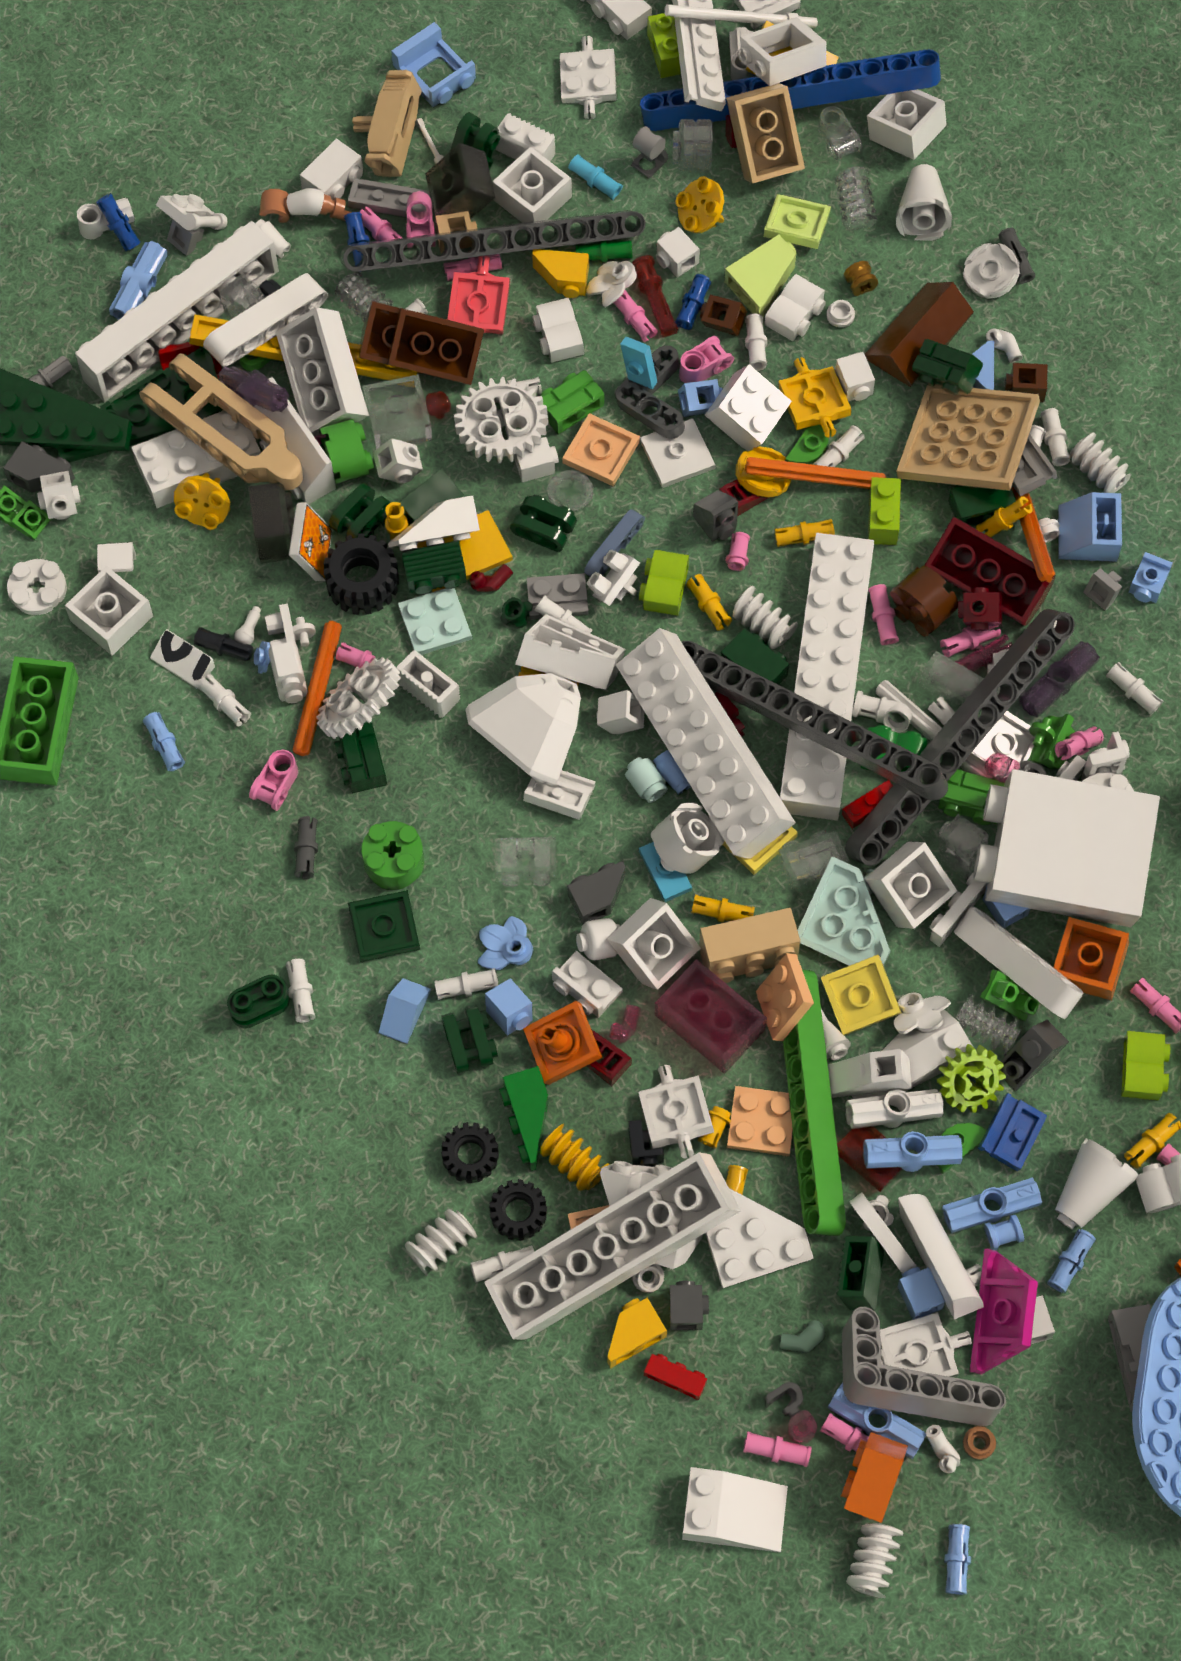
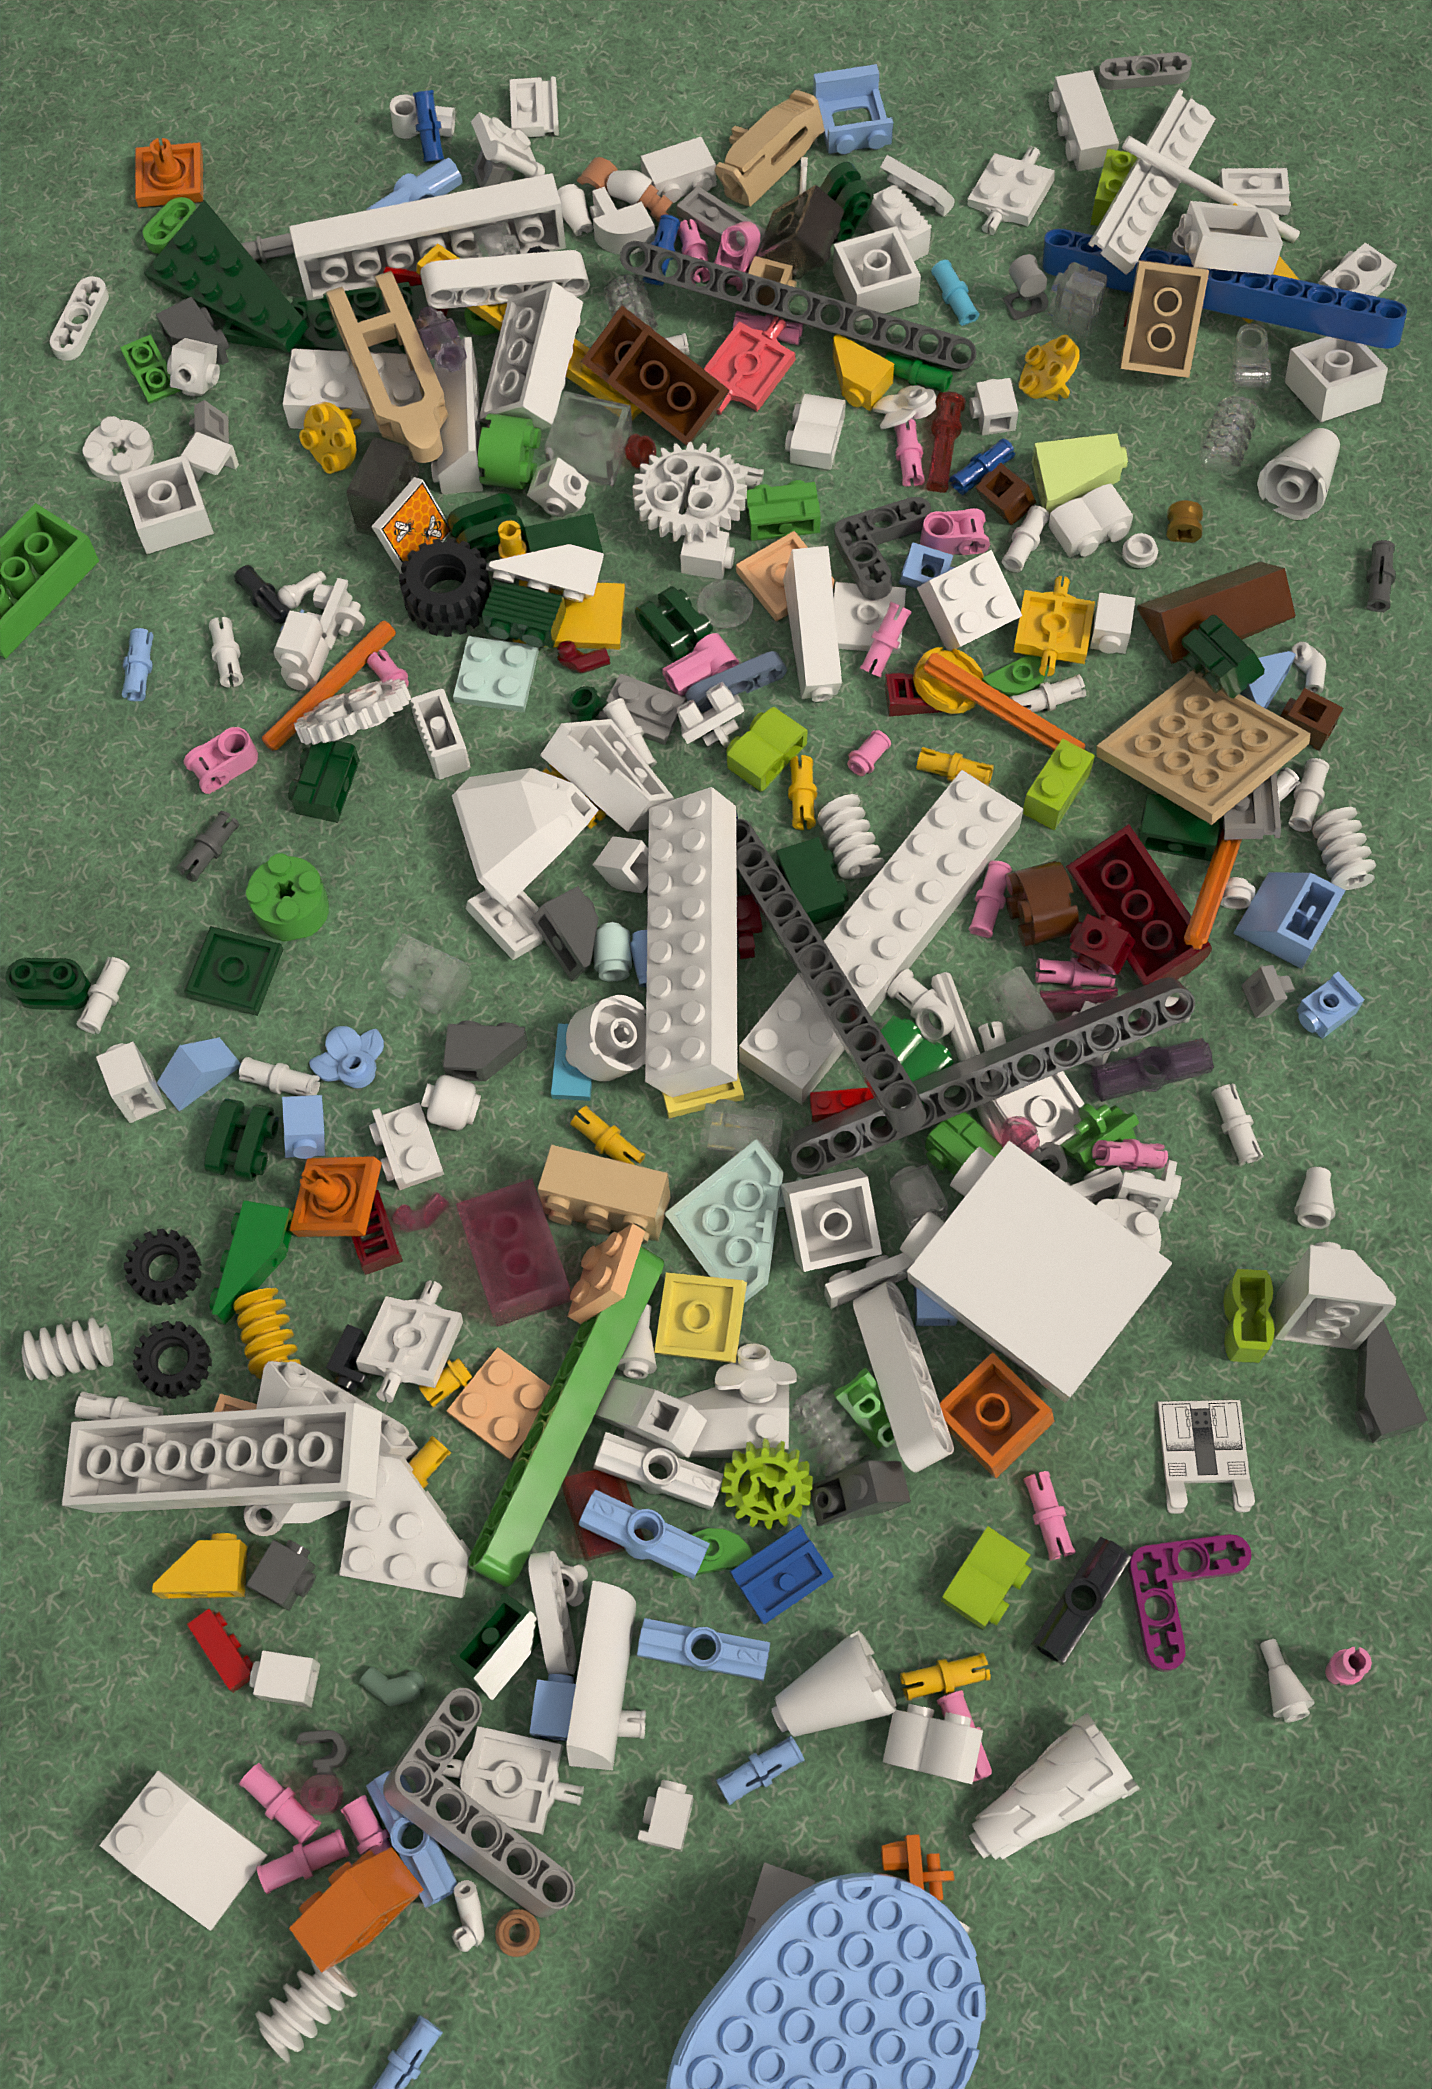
camera: 30 degrees right, 0 degrees up
slope [150,629,215,689] -> none
white brick [607,898,701,990] -> none
medium azure plate [620,337,657,389] -> none
dark grey slope [693,490,738,542] -> none
yellowish green plate [763,194,831,249] -> none
white tile [963,243,1020,299] -> none
dark pink wing [970,1249,1038,1374] -> none
yellow pin [976,497,1033,538] -> none
light blue bush [984,1214,1024,1250] -> none
none -> white brick [96,1042,166,1123]
none -> light grey tile [189,400,229,444]
none -> white brick [250,1651,321,1708]
none -> bright pink pin [256,1829,350,1894]
none -> white plate [510,77,559,137]
none -> dark grey slope [531,886,599,982]
none -> white brick [590,187,655,254]
none -> bright pink piece [662,633,739,696]
none -> white slope [783,546,842,702]
none -> bright pink pin [860,602,912,678]
none -> white plate [881,155,955,216]
none -> white brick [1318,242,1397,297]

